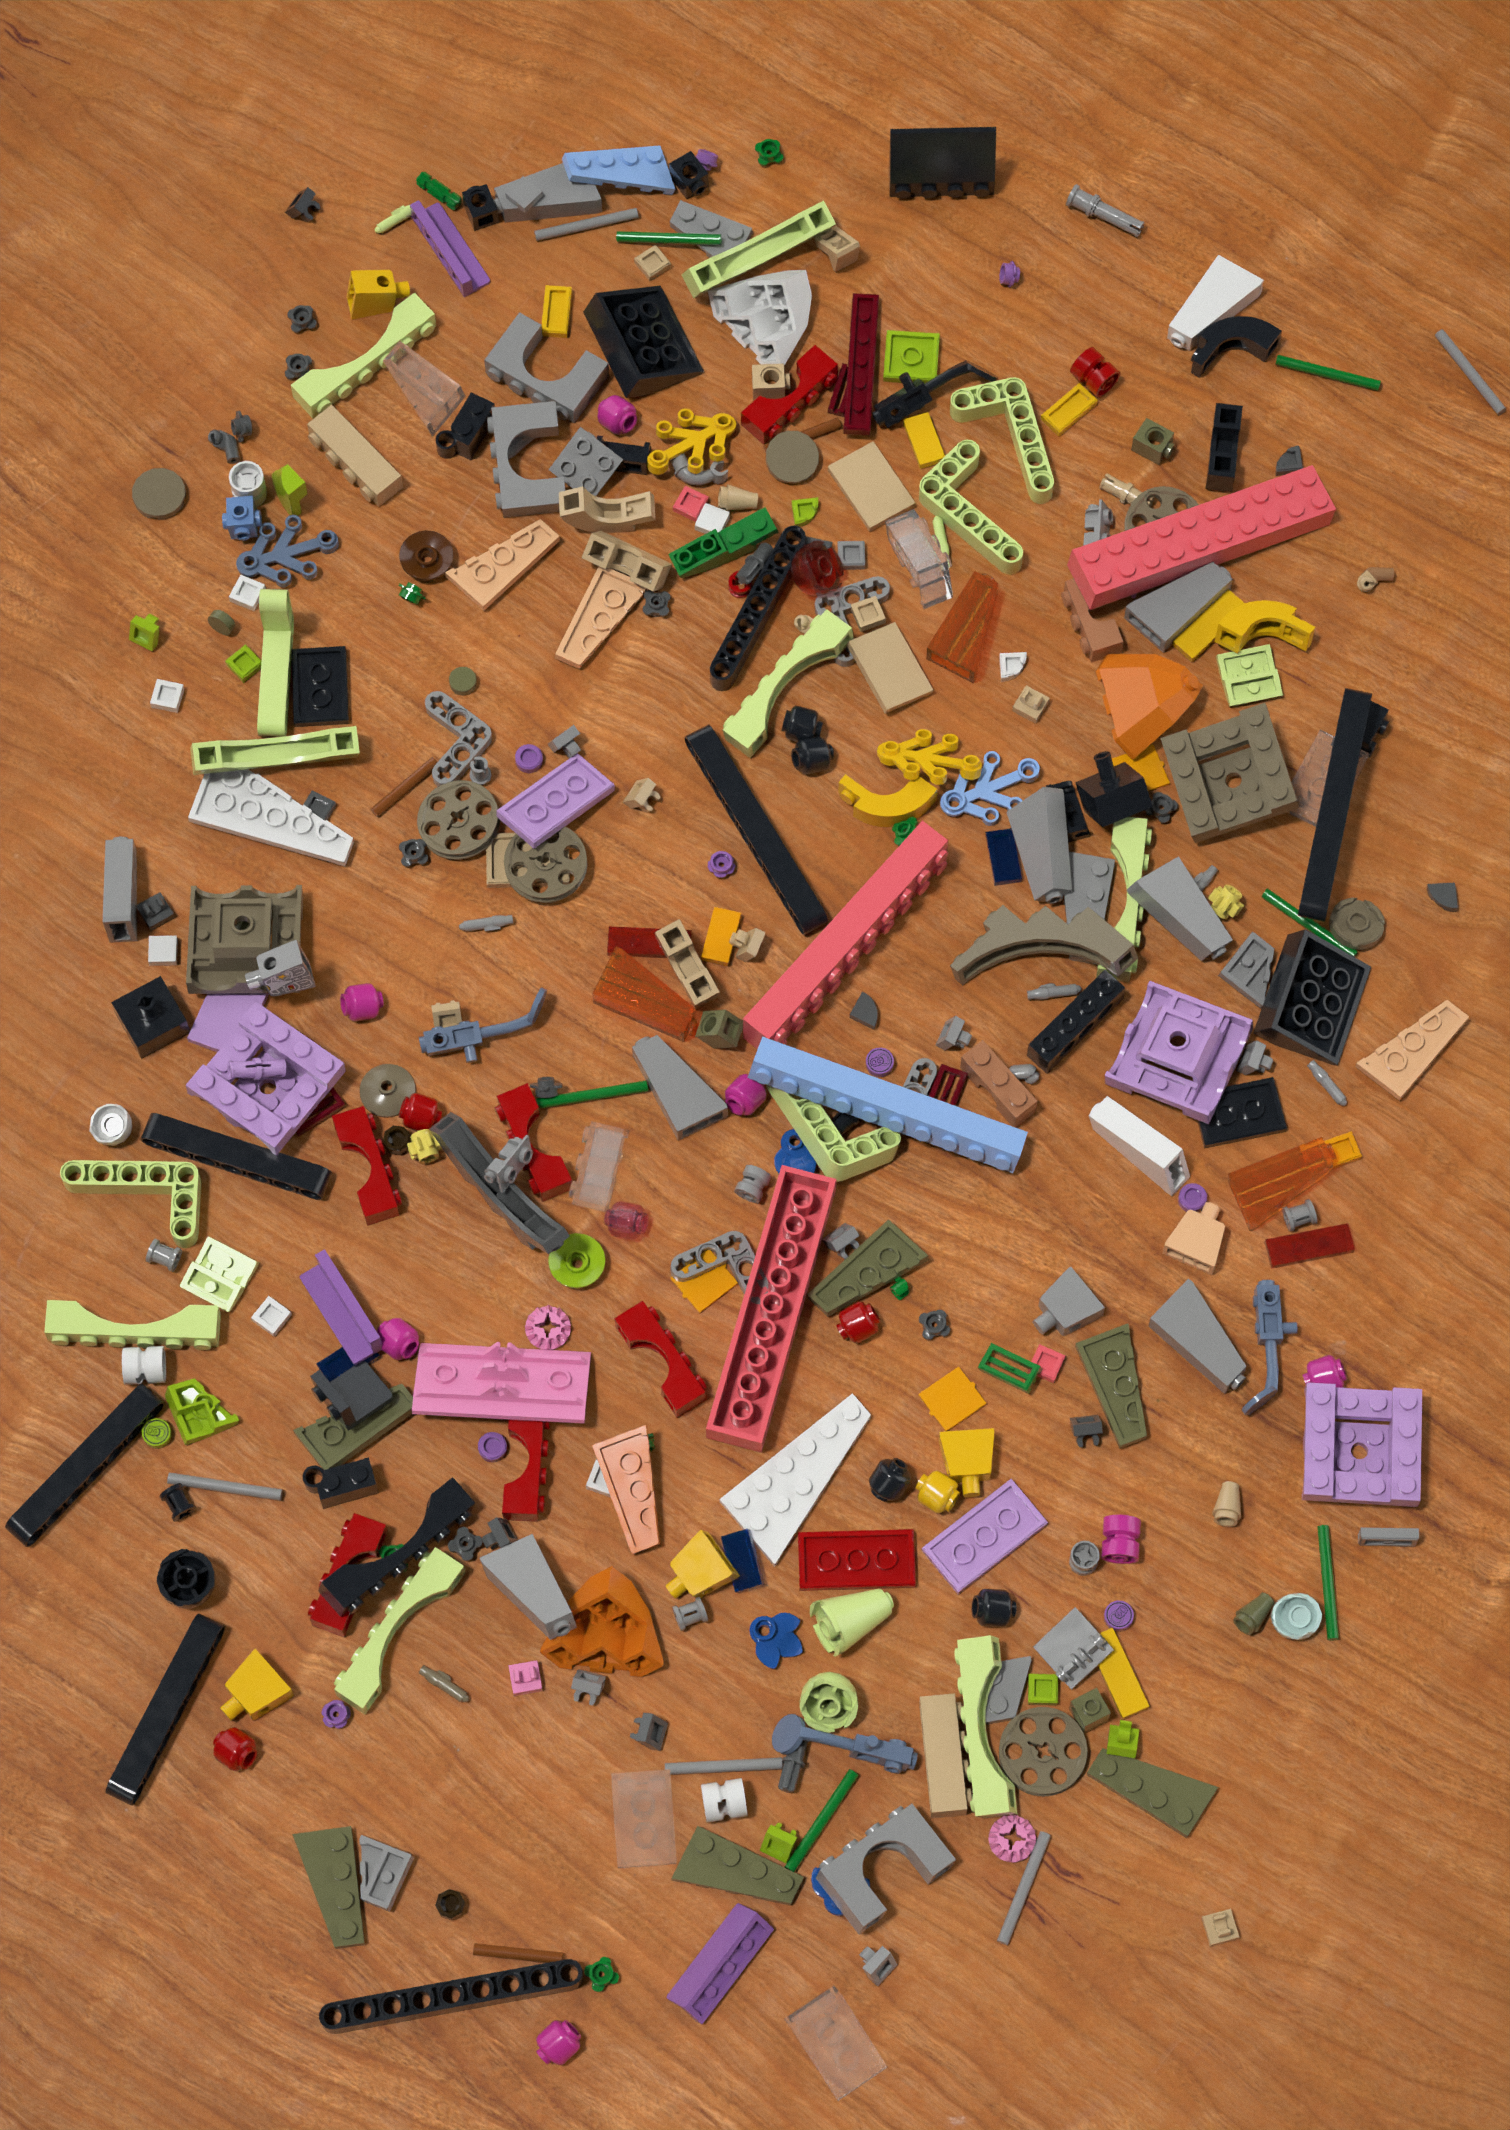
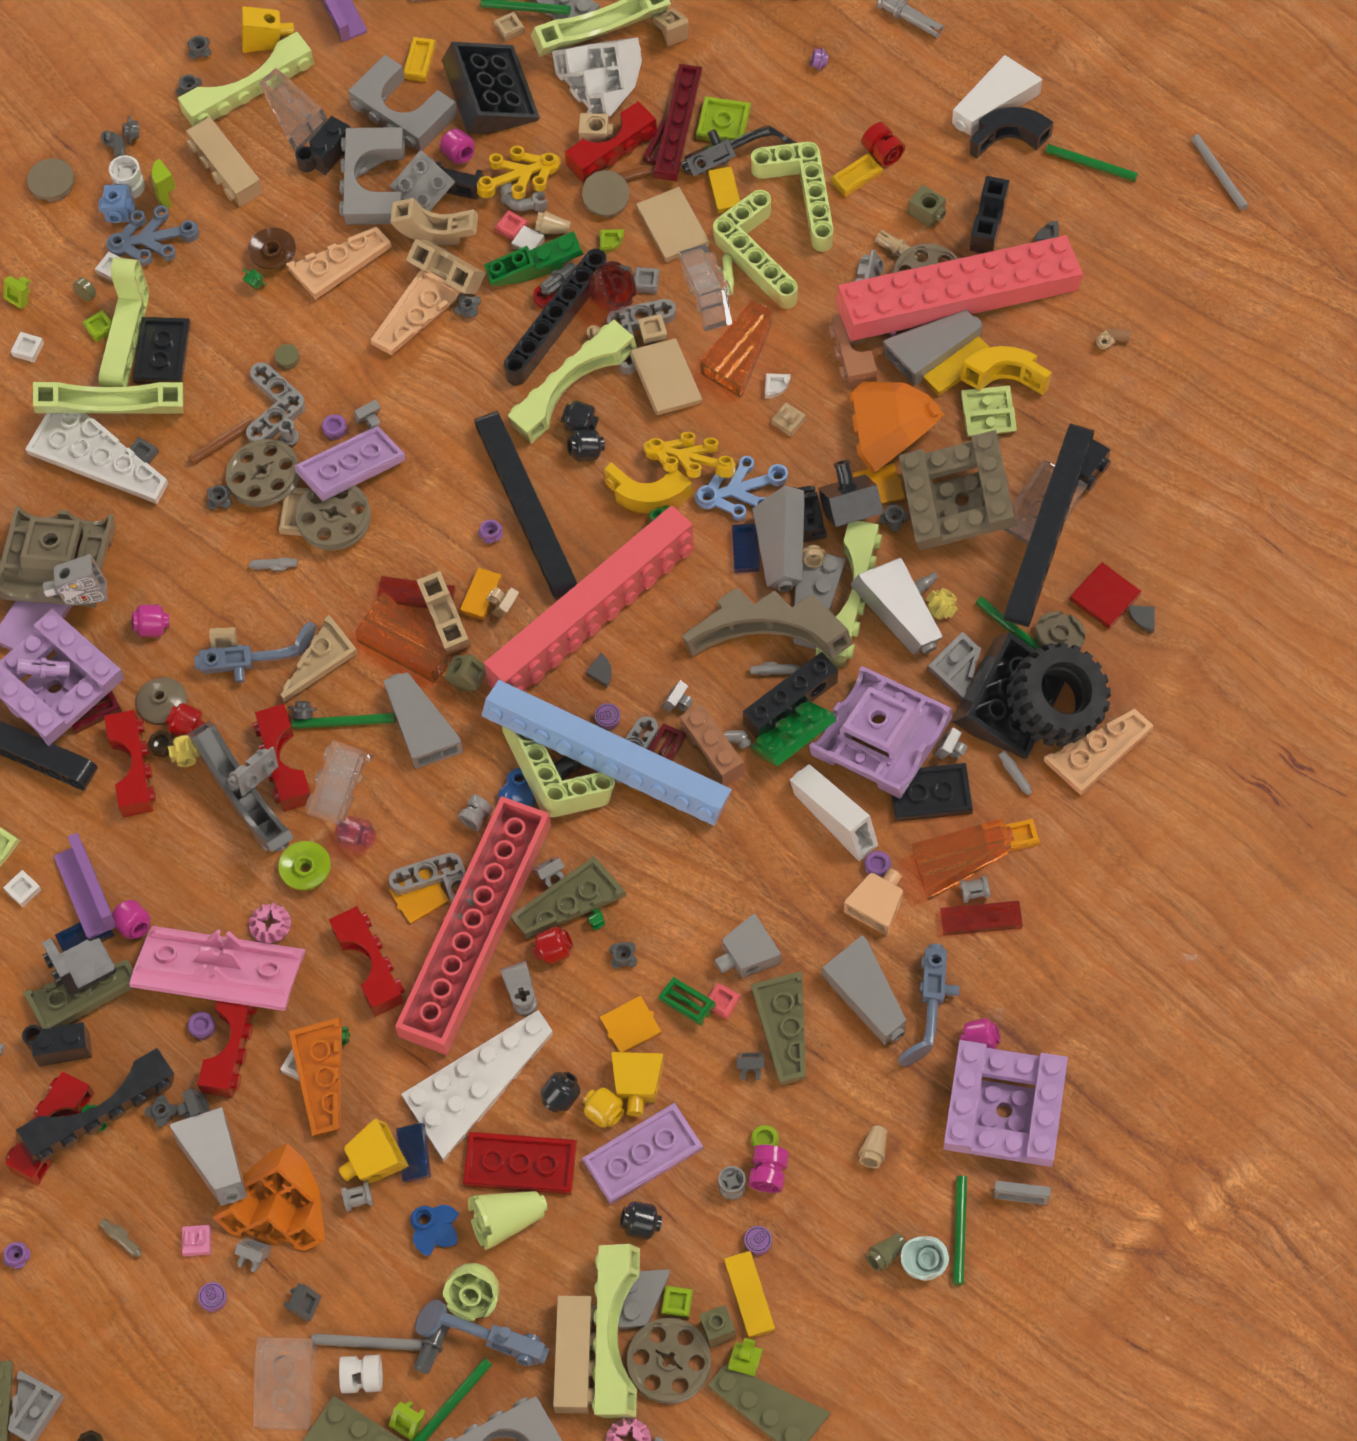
camera: 10 degrees right, 5 degrees down
yellowish green arch [334,1547,465,1715] -> none
tan tile [623,778,661,812] -> none
dark pink head [725,1074,766,1116] -> none
light grey hinge [1033,1607,1114,1690] -> none
none -> medium lavender tile [198,1282,227,1312]
none -> tan wing [280,615,358,702]
none -> light grey piece [500,961,537,1016]
none -> green plate [750,701,837,767]
none -> lime tile [751,1125,779,1149]
none -> tan plate [802,545,826,568]
none -> black tyre [1006,642,1111,746]
none -> red tile [1070,562,1142,629]

